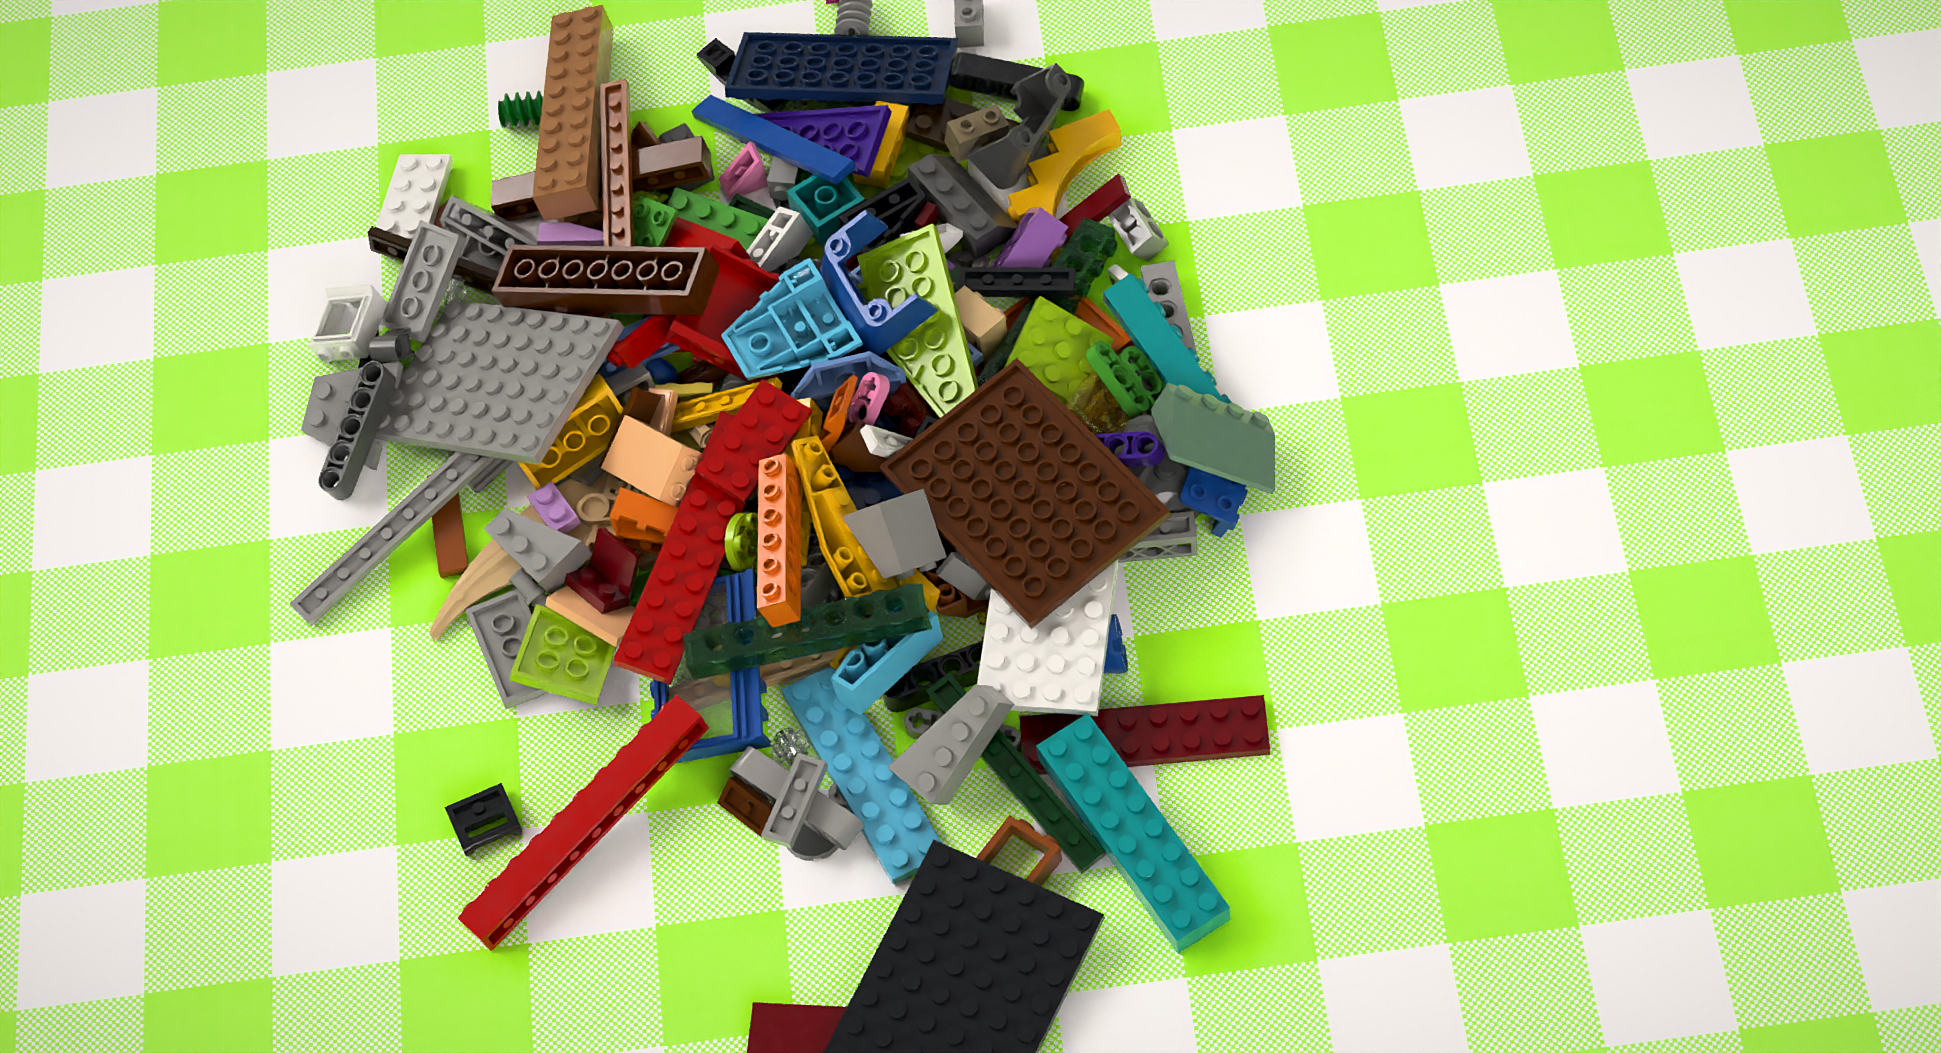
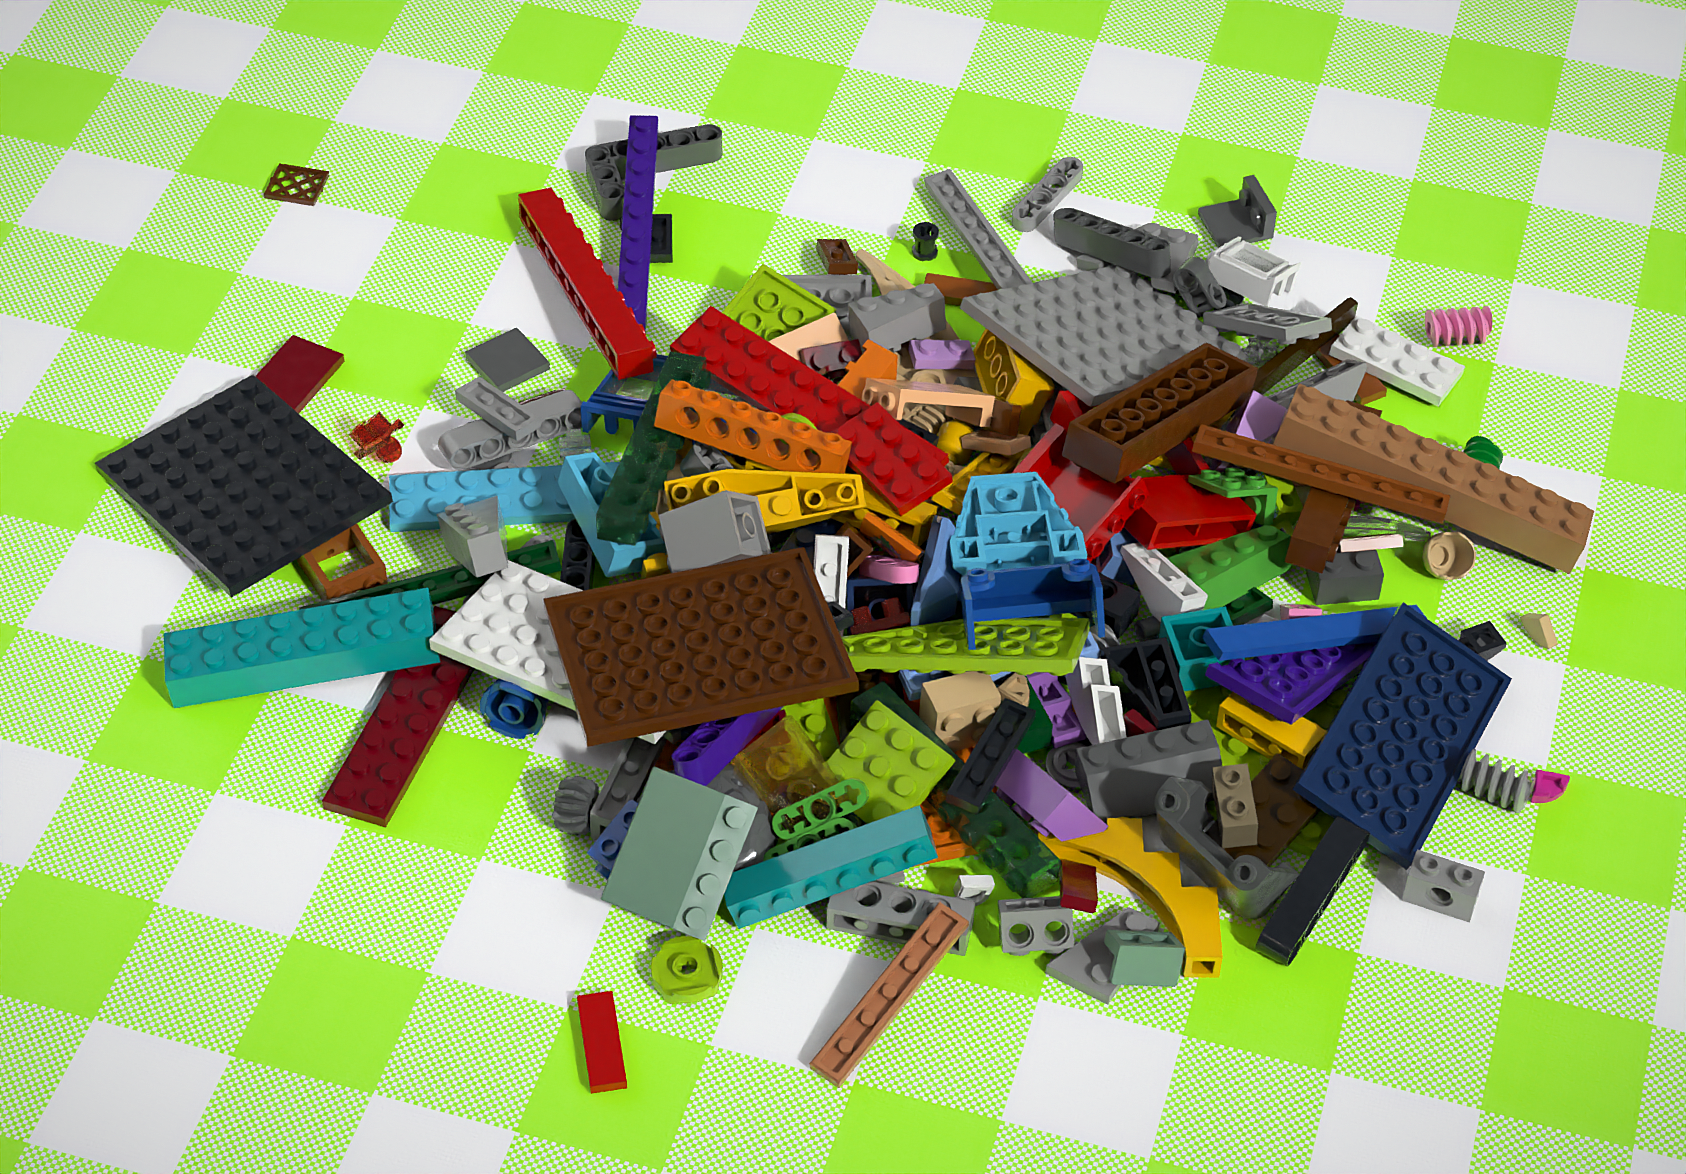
camera: 105 degrees right, 10 degrees down
none -> clear red hips [349,411,404,463]
none -> dark grey tile [465,327,550,392]
none -> dark grey gear [552,776,600,836]
none -> red tile [577,991,627,1094]
none -> dark grey beam [585,124,723,221]
none -> dark purple plate [618,115,659,334]
none -> lime plate [651,936,723,1004]
none -> nougat tile [809,902,969,1088]
none -> reddish brown plate [816,239,858,275]
none -> black bush [912,222,939,261]
none -> light grey beam [1011,157,1083,232]
none -> light grey wing [1045,907,1160,1005]
none -> sand green panel [1104,930,1186,987]
none -> dark grey bracket [1198,175,1277,248]
none -> tan hair [1422,532,1476,580]
none -> bright pink piece [1425,306,1492,347]
none -> tan tile [1520,613,1558,649]

